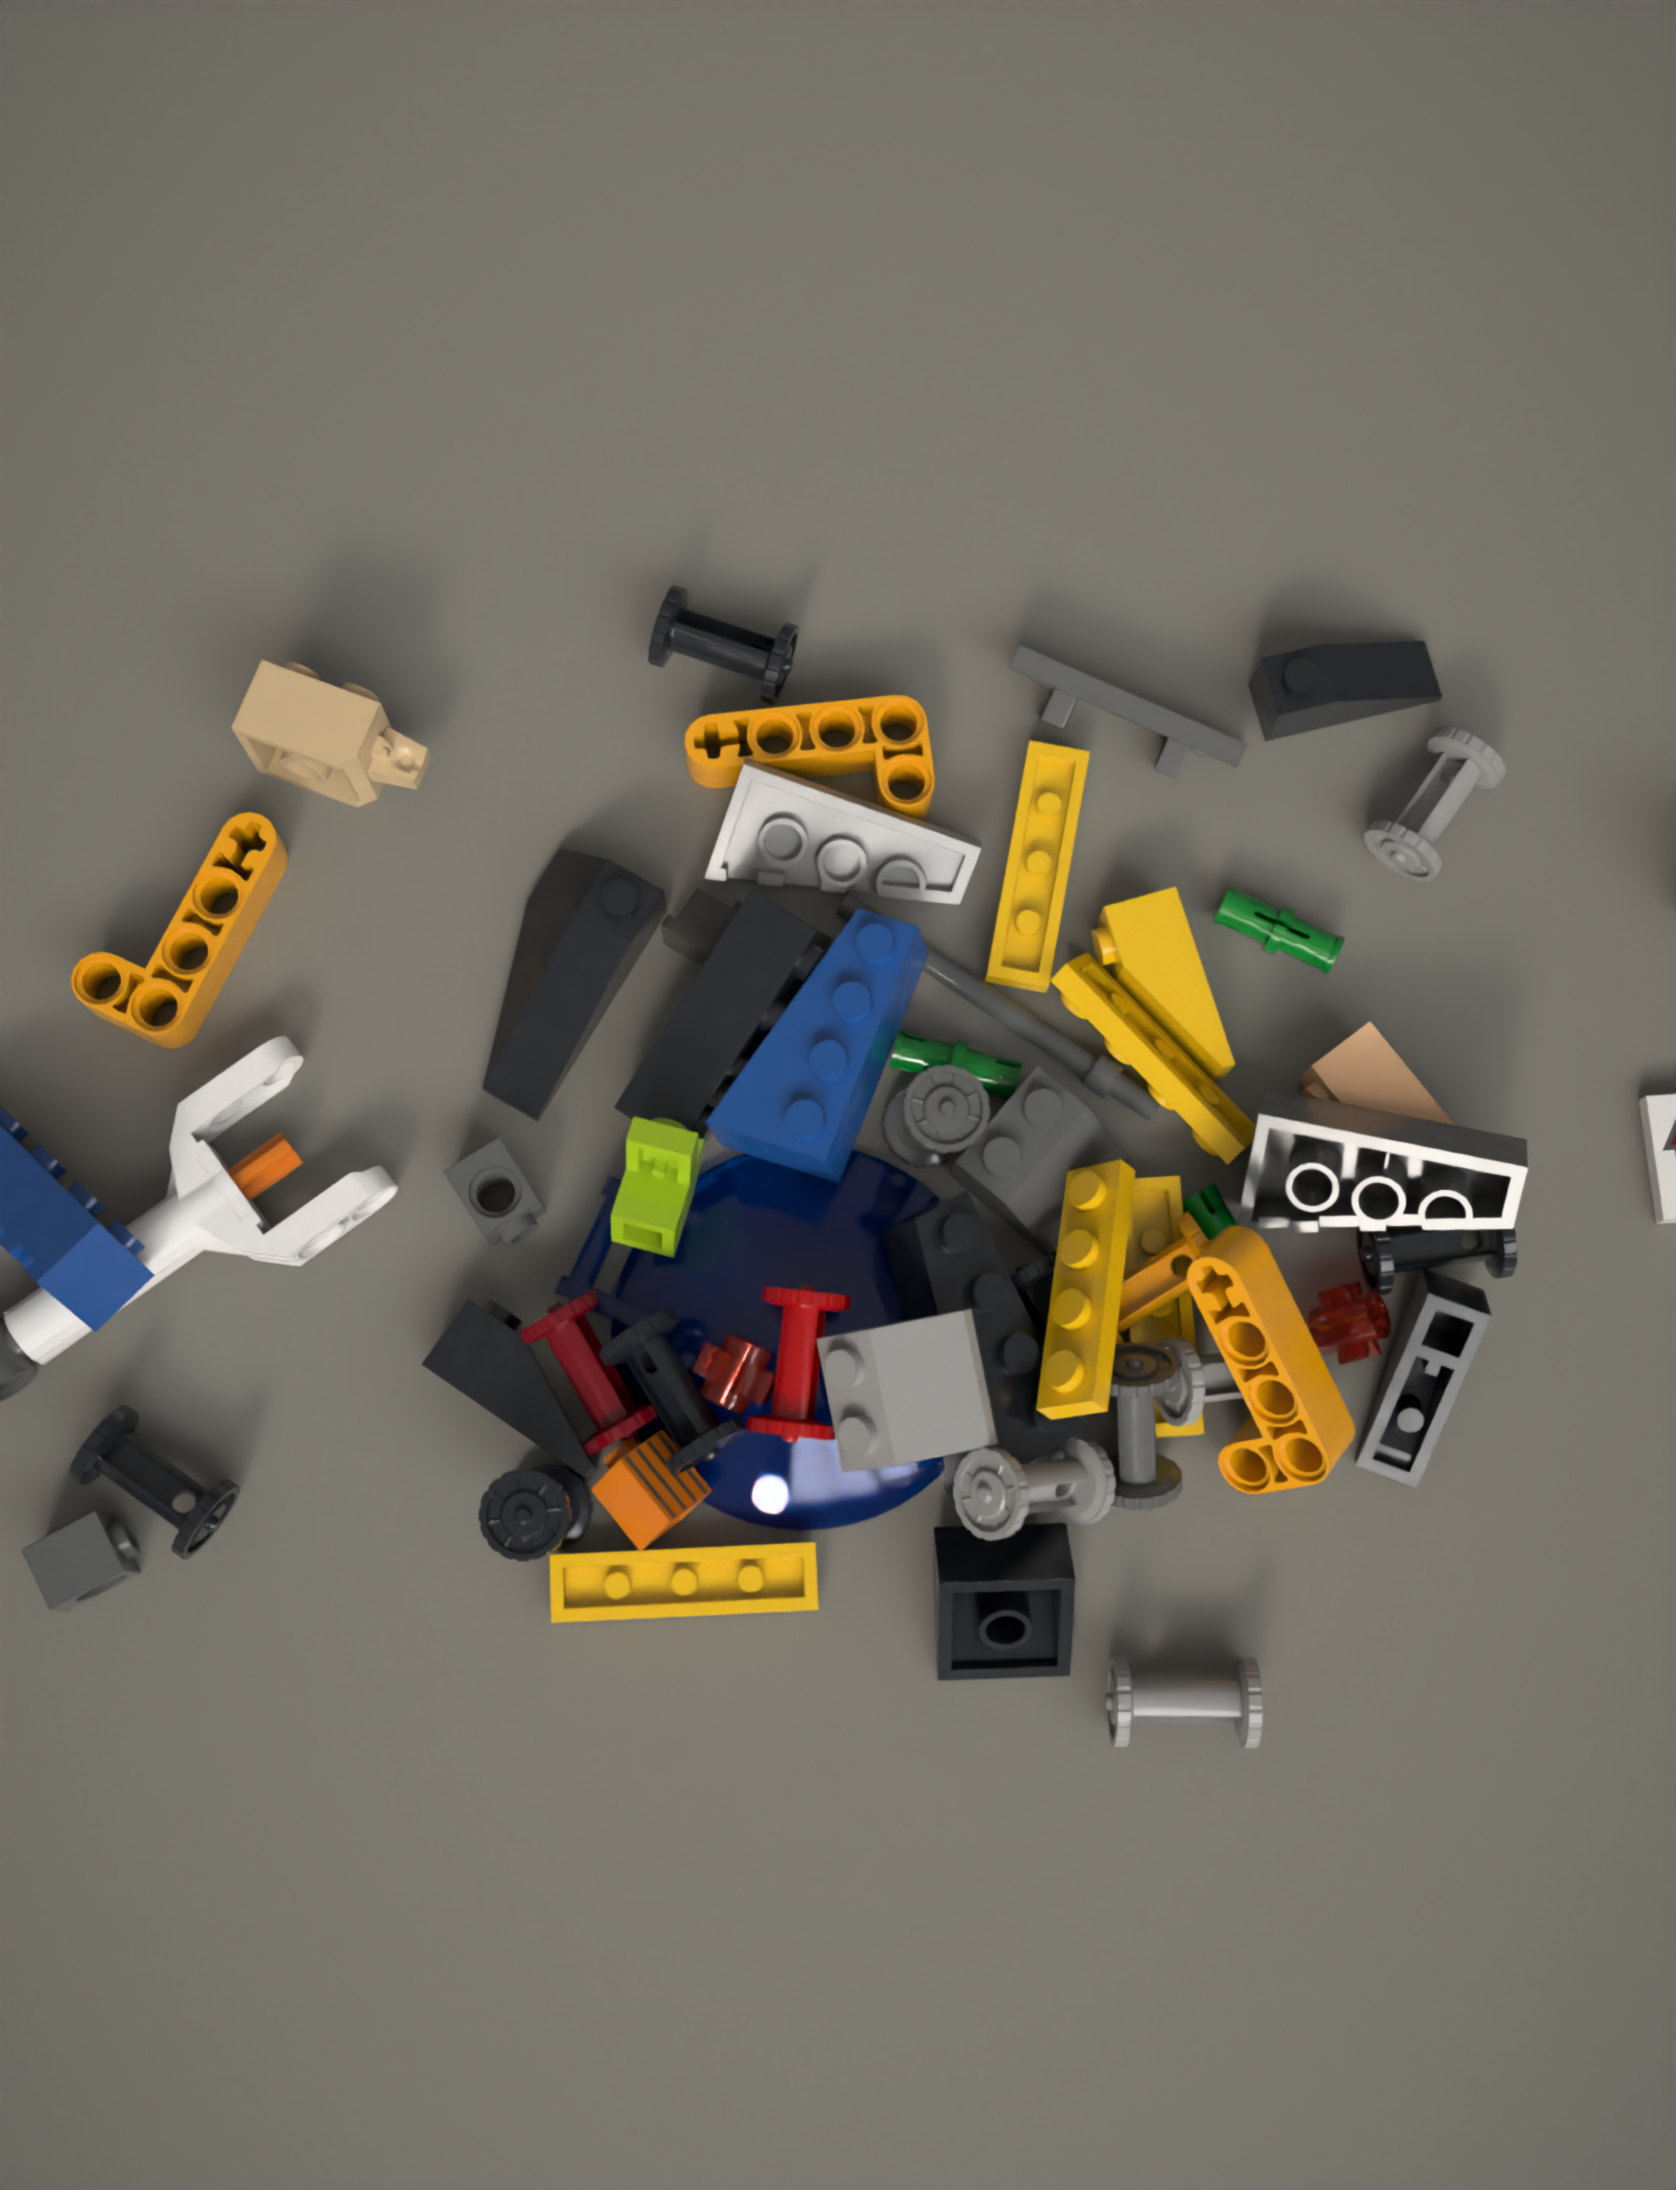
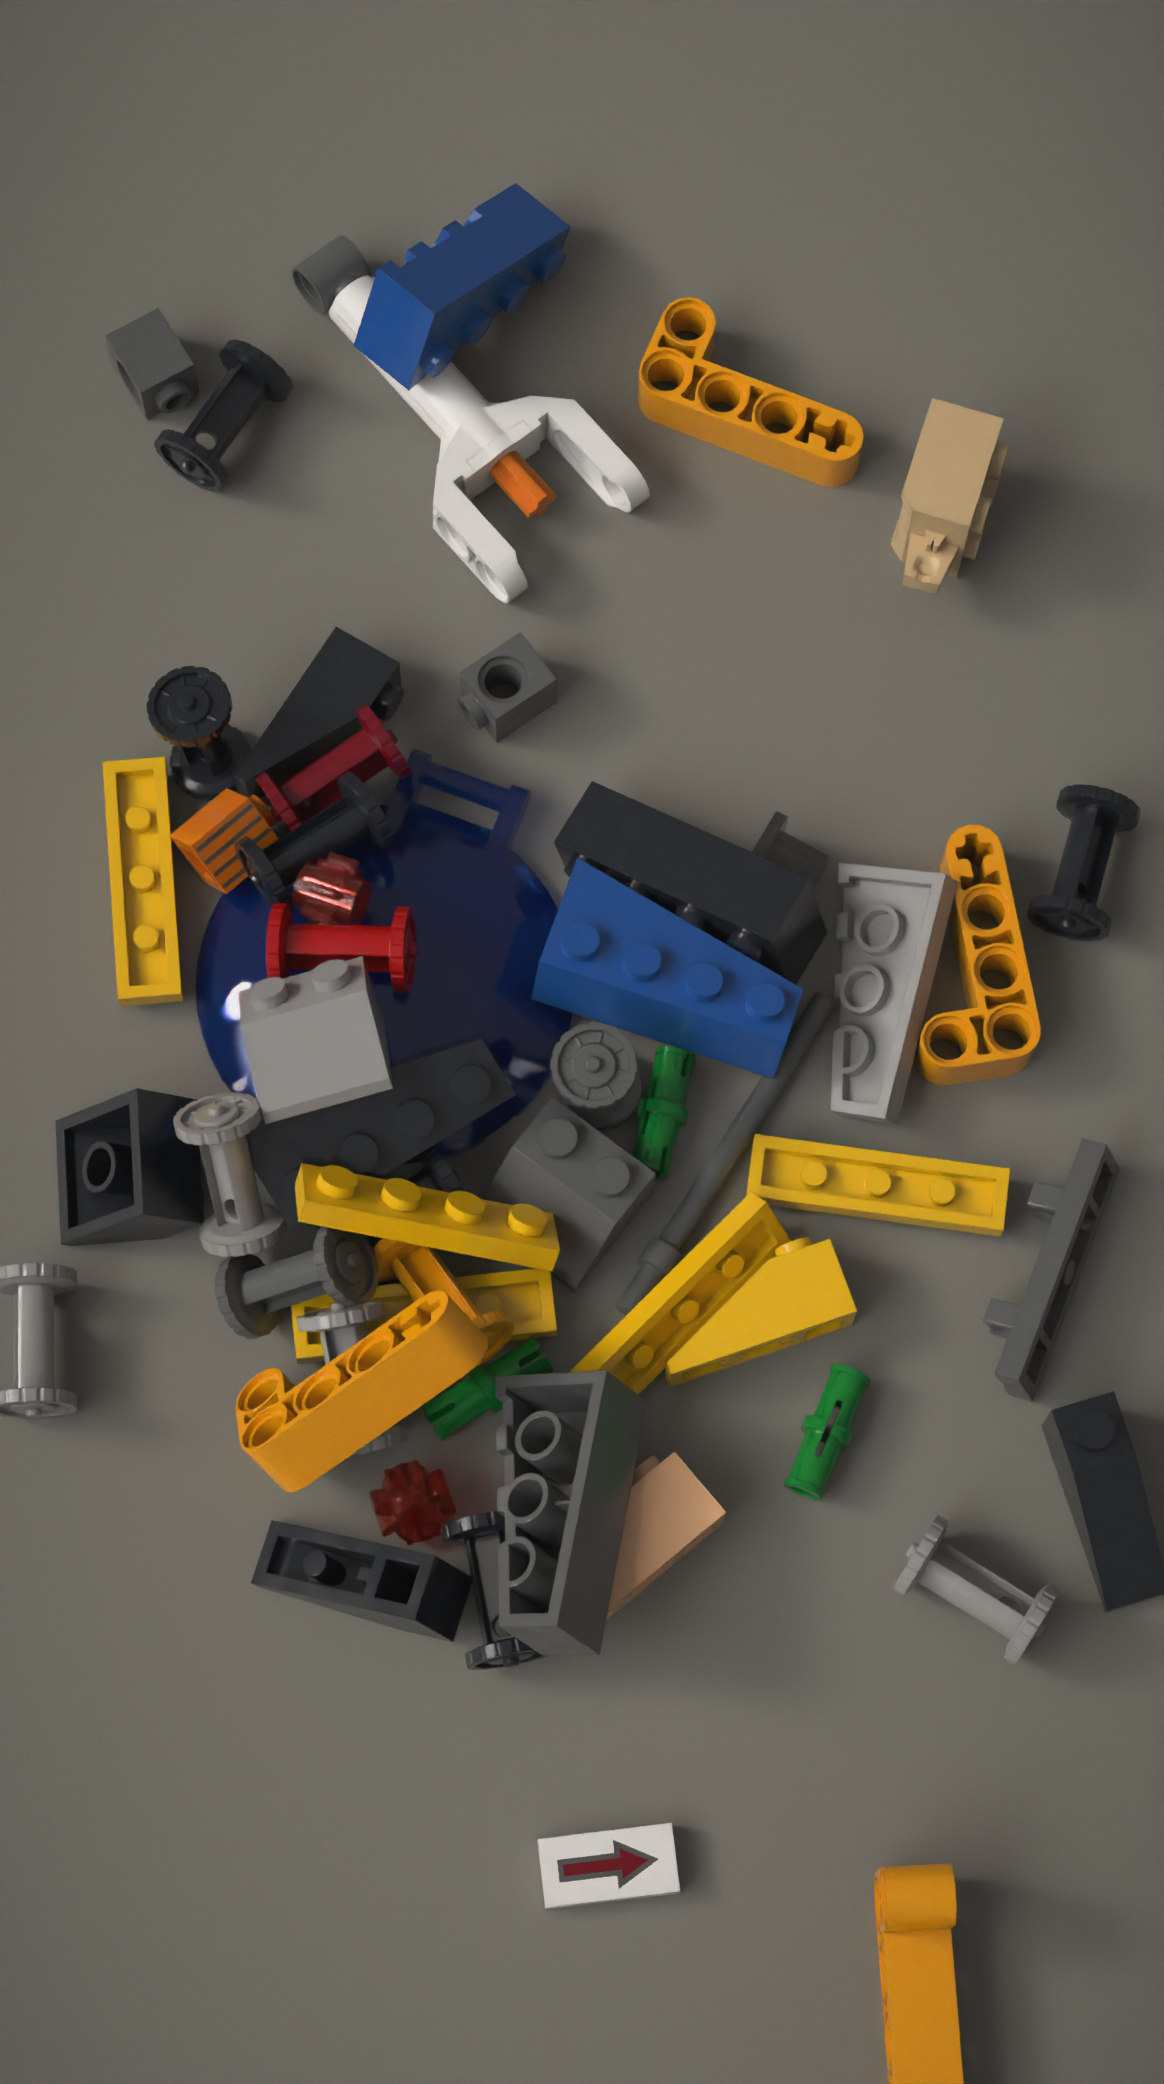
camera: 90 degrees right, 5 degrees down
black wedge [482,848,667,1122] -> none
lime brick [611,1116,704,1258] -> none

